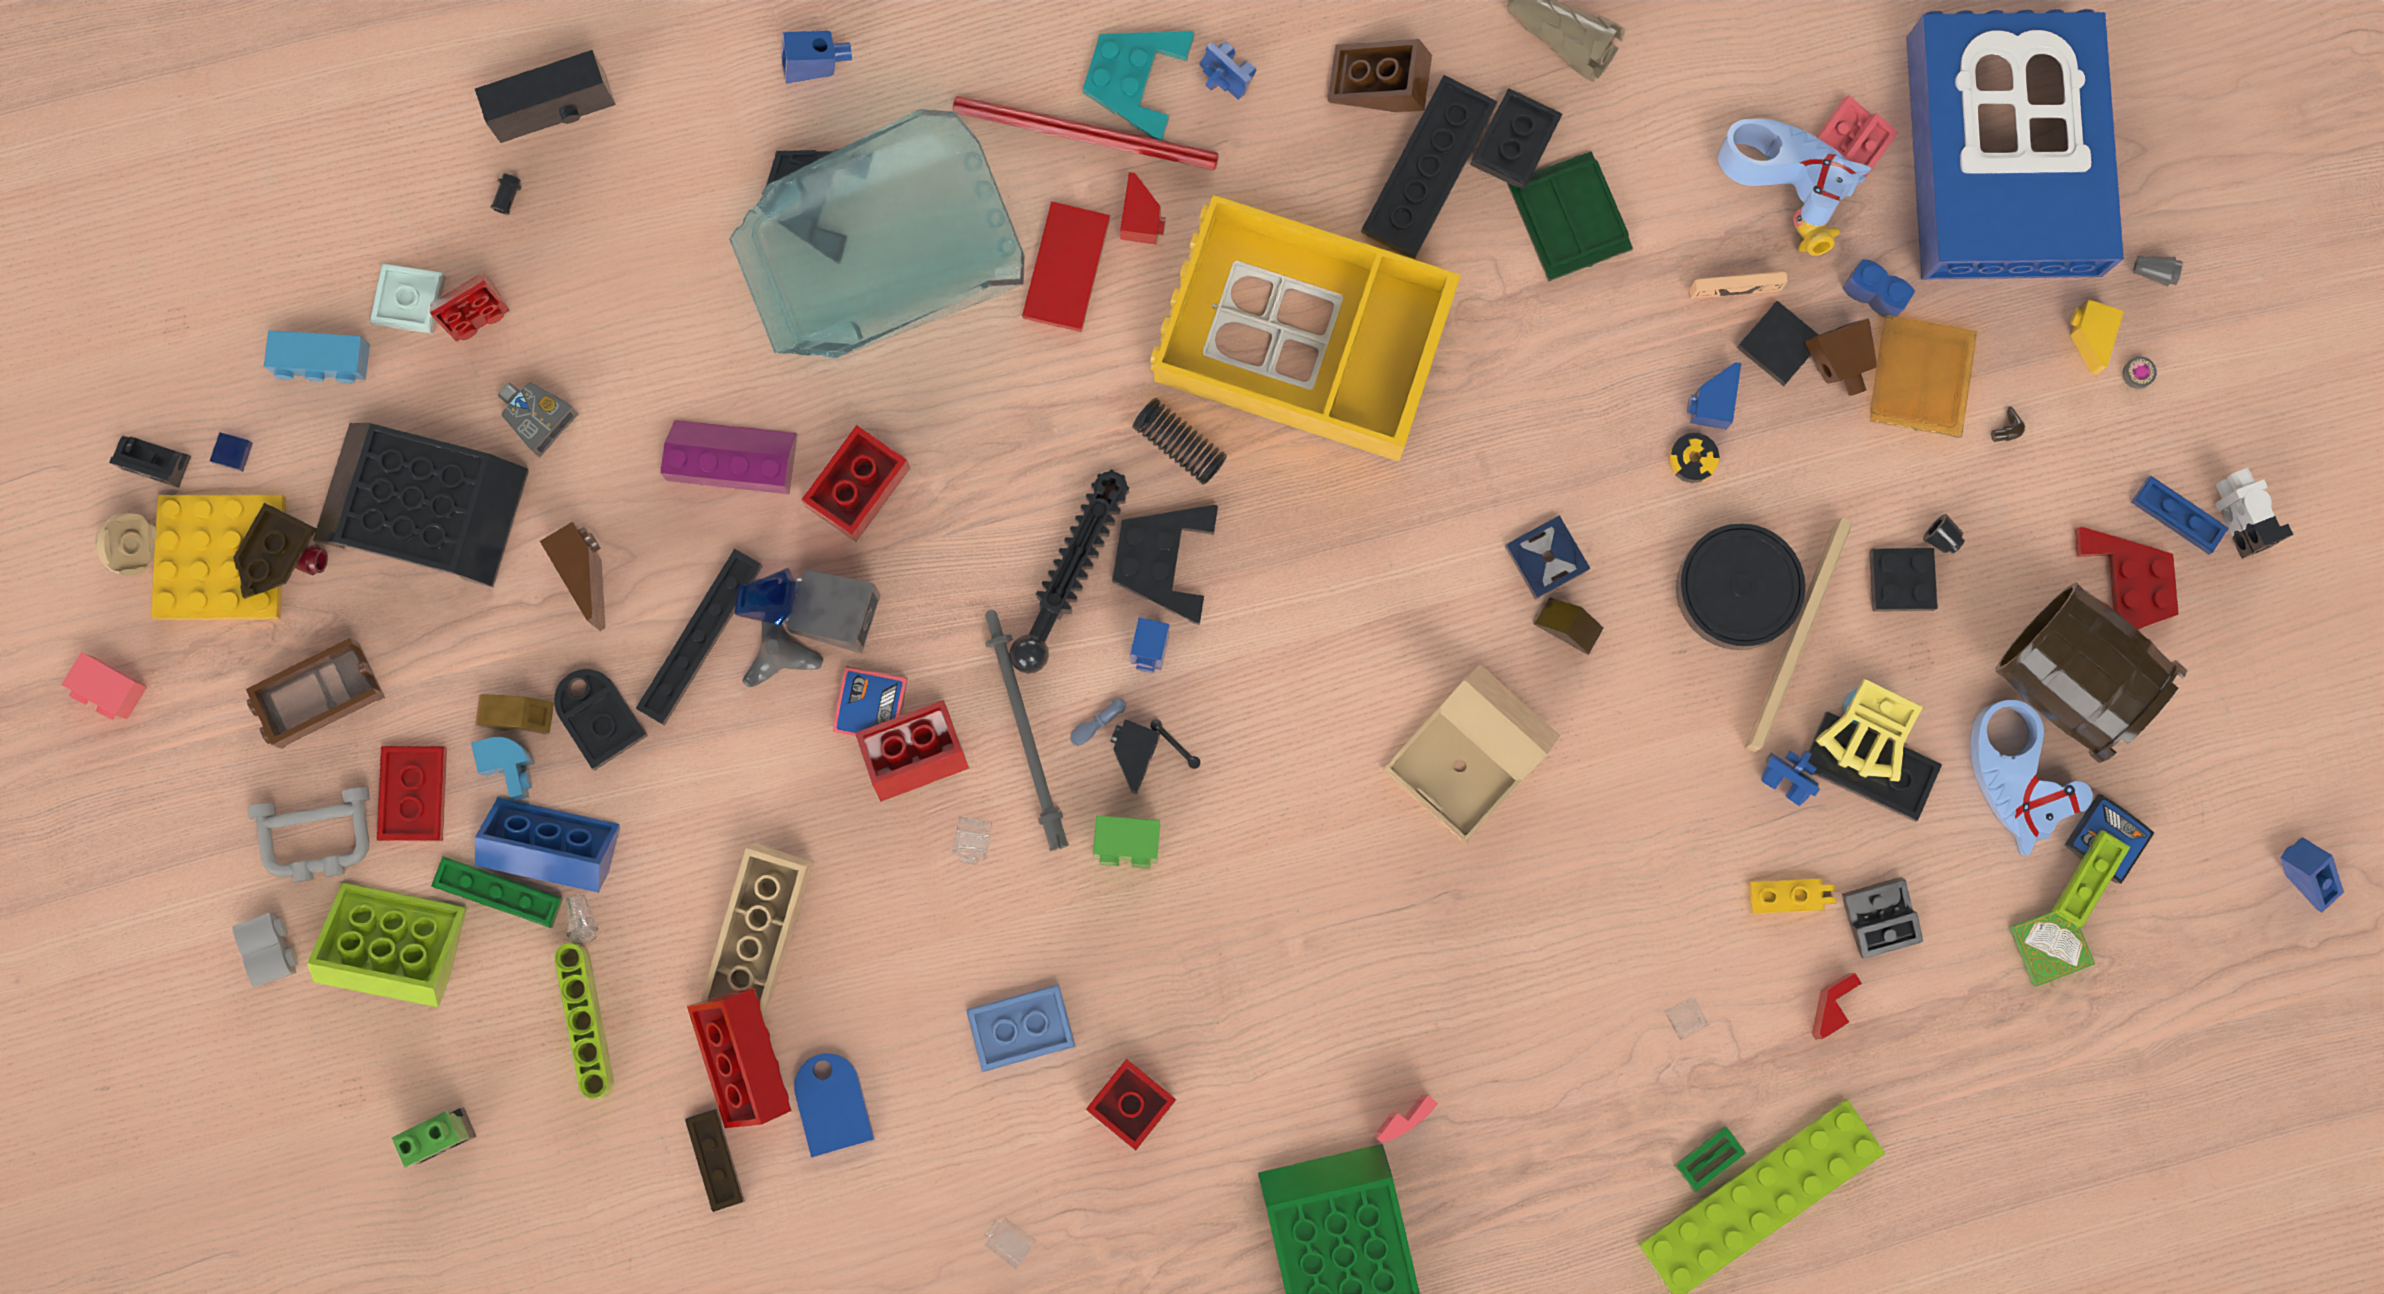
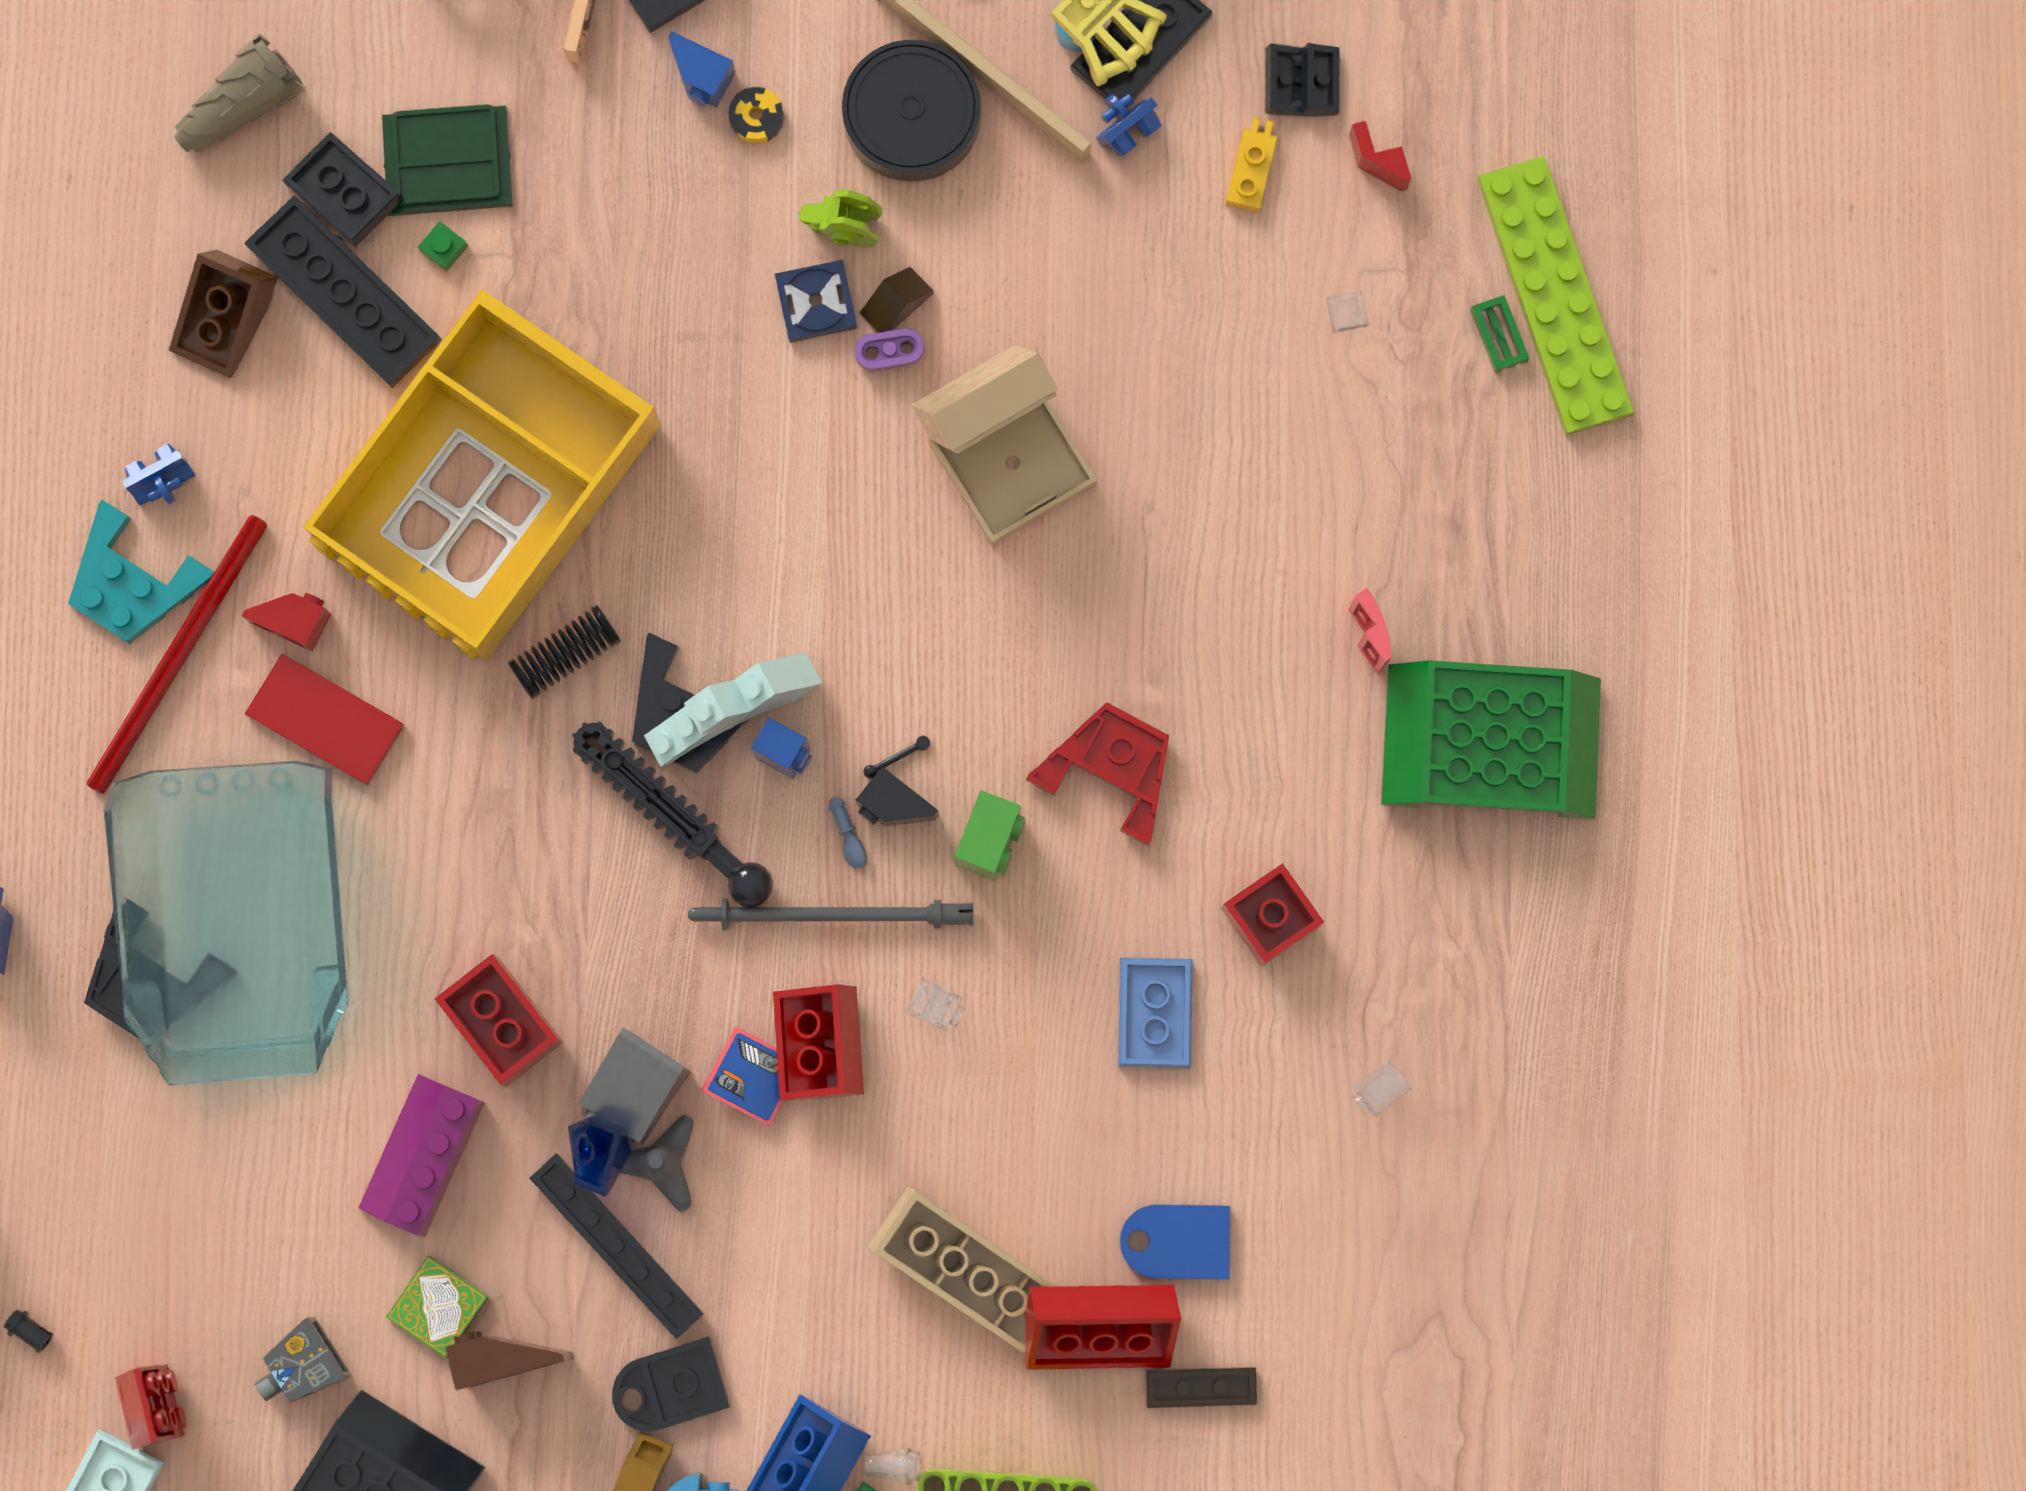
camera: 70 degrees left, 0 degrees up
none -> tile [386,1256,489,1358]
none -> green plate [418,221,469,272]
none -> light aqua arch [644,653,823,767]
none -> lime hinge [799,190,883,247]
none -> medium lavender plate [855,328,924,371]
none -> red wing [1026,702,1169,846]

